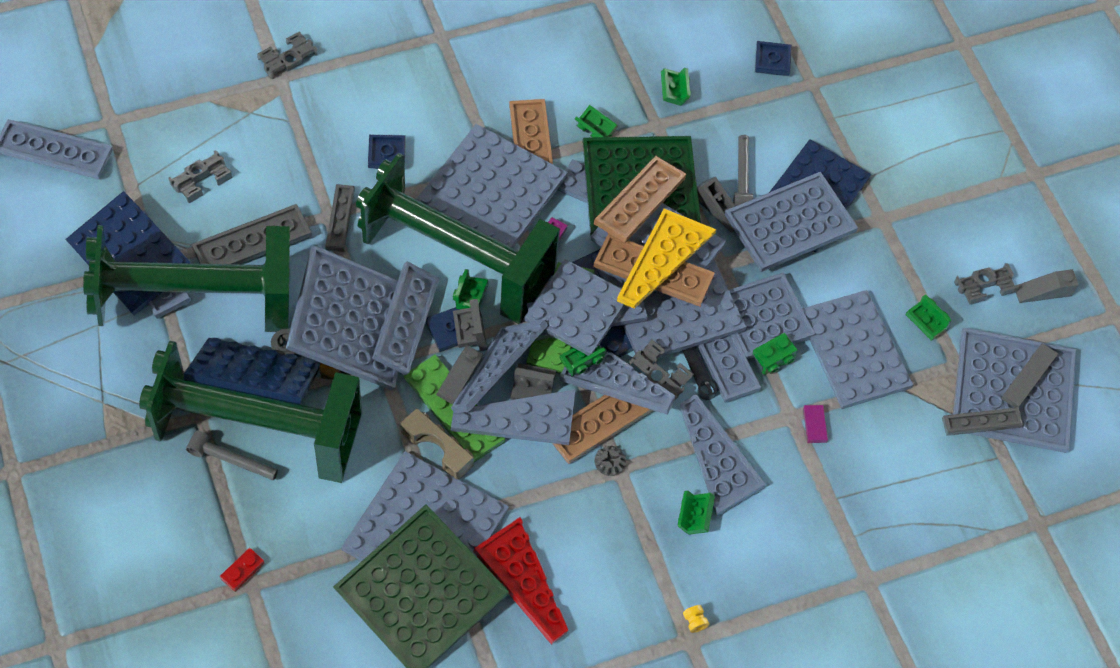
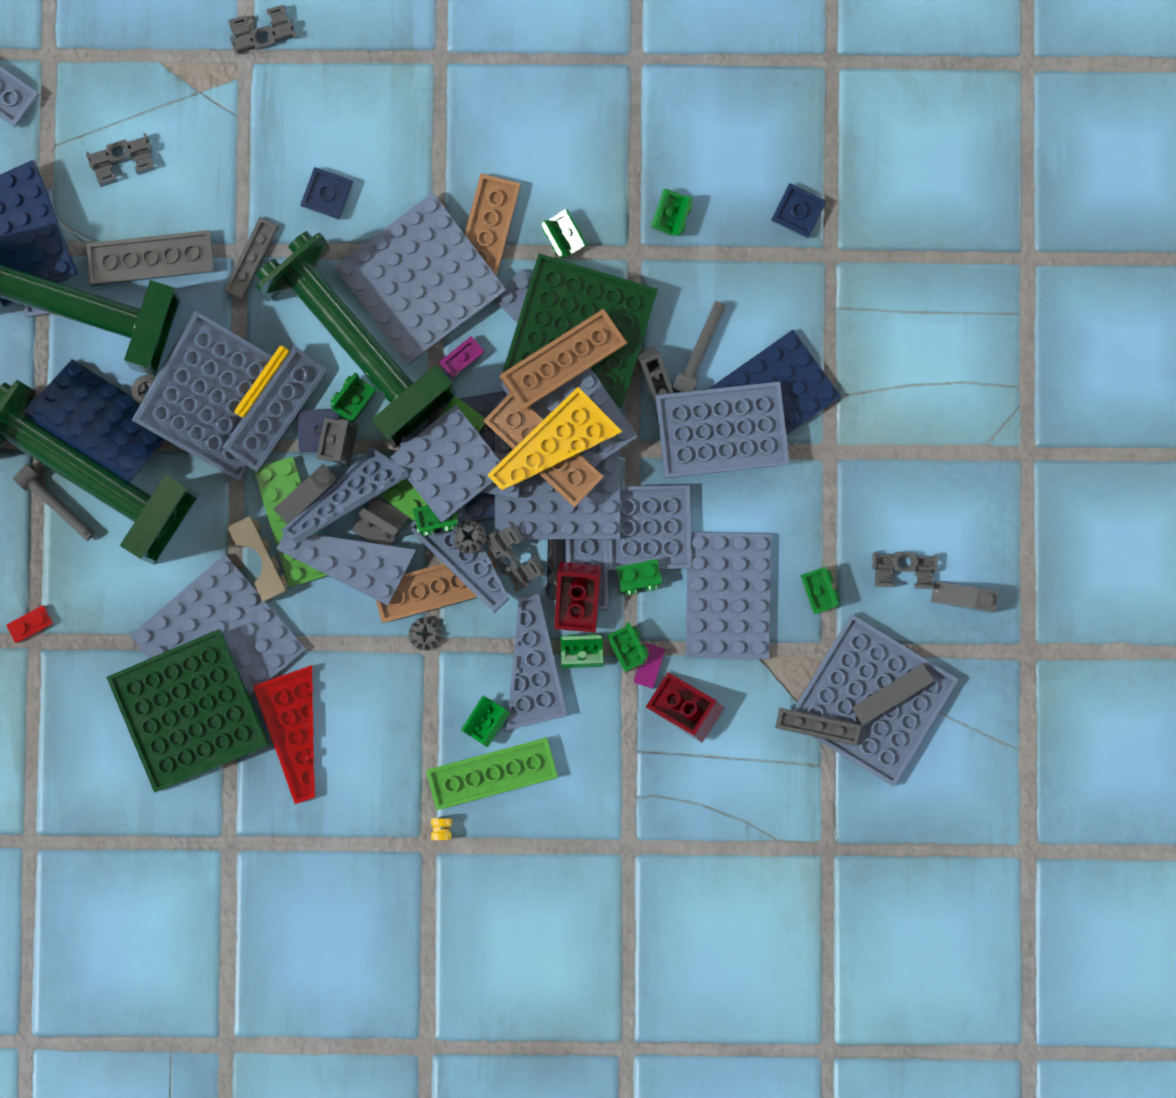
camera: 30 degrees right, 25 degrees up
none -> yellow axle [234,346,290,418]
none -> bright green plate [426,737,558,811]
none -> dark grey gear [453,521,486,554]
none -> dark red slope [554,562,602,633]
none -> green bracket [561,634,604,668]
none -> green bracket [607,622,649,674]
none -> dark red slope [646,672,724,743]

